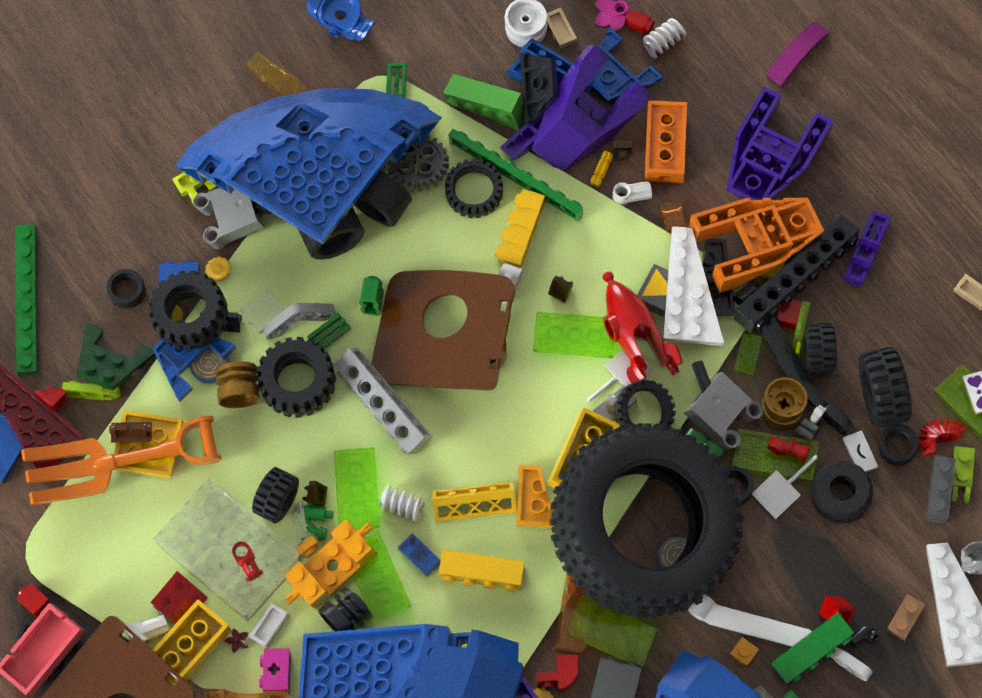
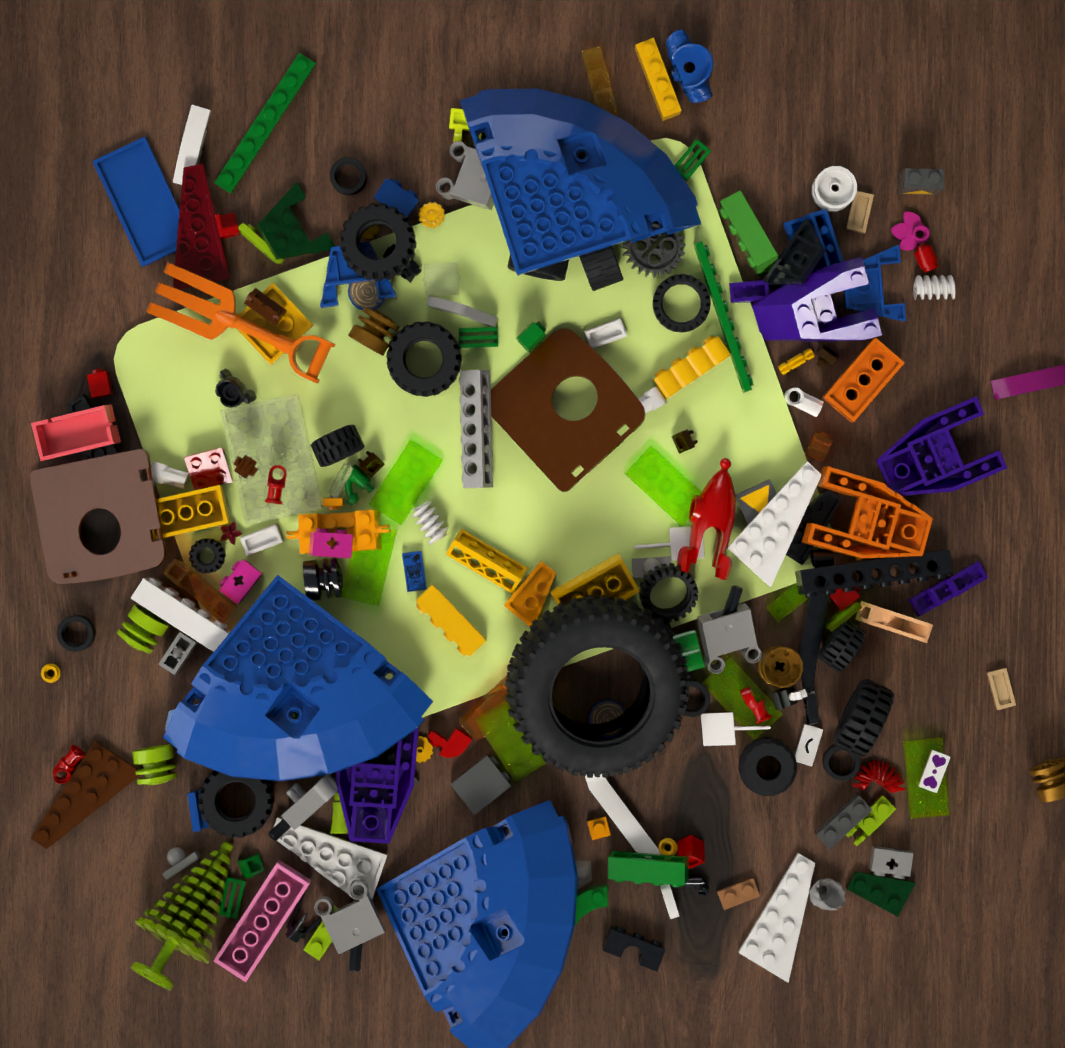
camera: 30 degrees right, 20 degrees up
none -> black tyre [189,538,226,574]
none -> black hair [215,368,257,408]
none -> reddish brown gear [233,454,258,479]
none -> dark pink brick [309,528,353,558]
none -> white tile [584,318,627,349]
none -> yellow brick [635,38,682,121]
none -> yellow plate [658,838,678,856]
none -> light nougat arch [855,601,933,643]

